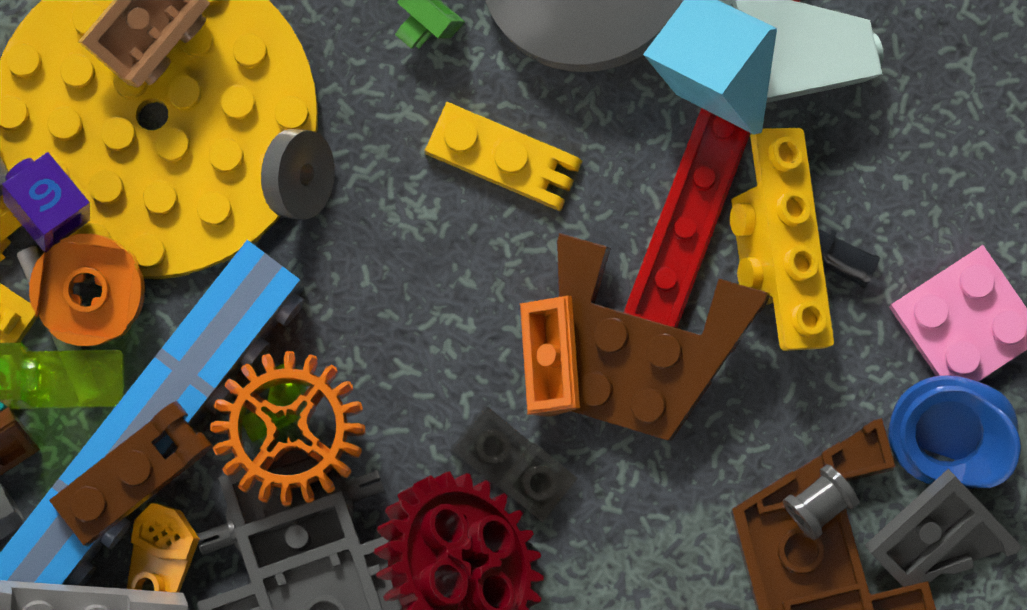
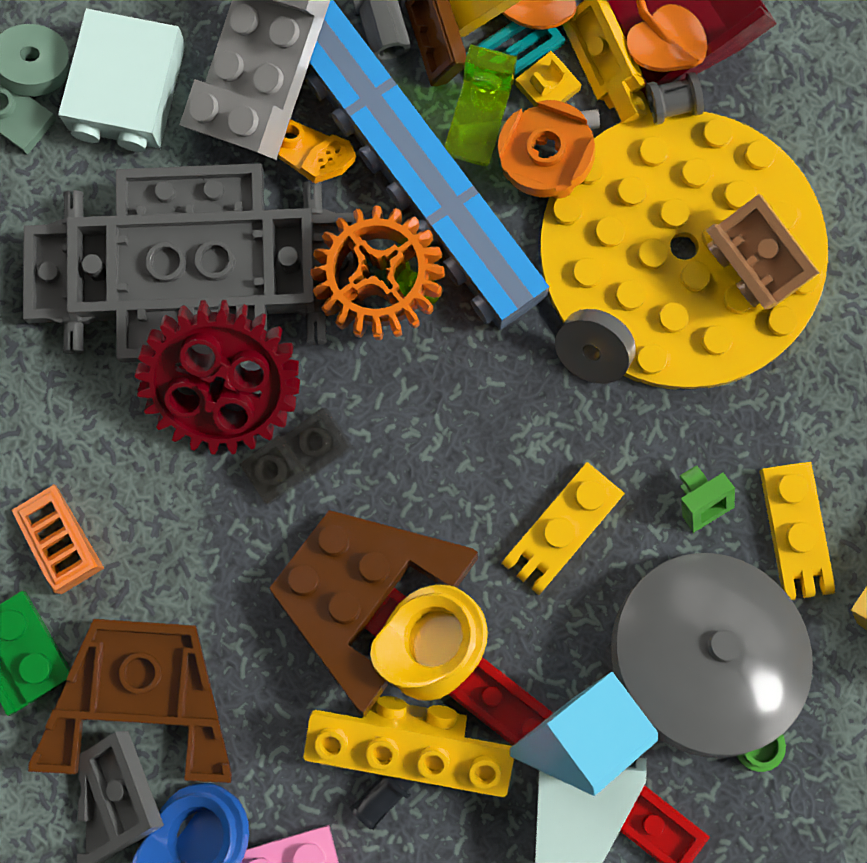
camera: 105 degrees right, 0 degrees up
dark purple brick [2,152,90,252] -> none
reddish brown plate [49,401,212,547] -> none
orange slope [520,296,580,417] -> none
dark grey bush [783,464,860,540] -> none
none -> yellow piece [370,584,488,701]

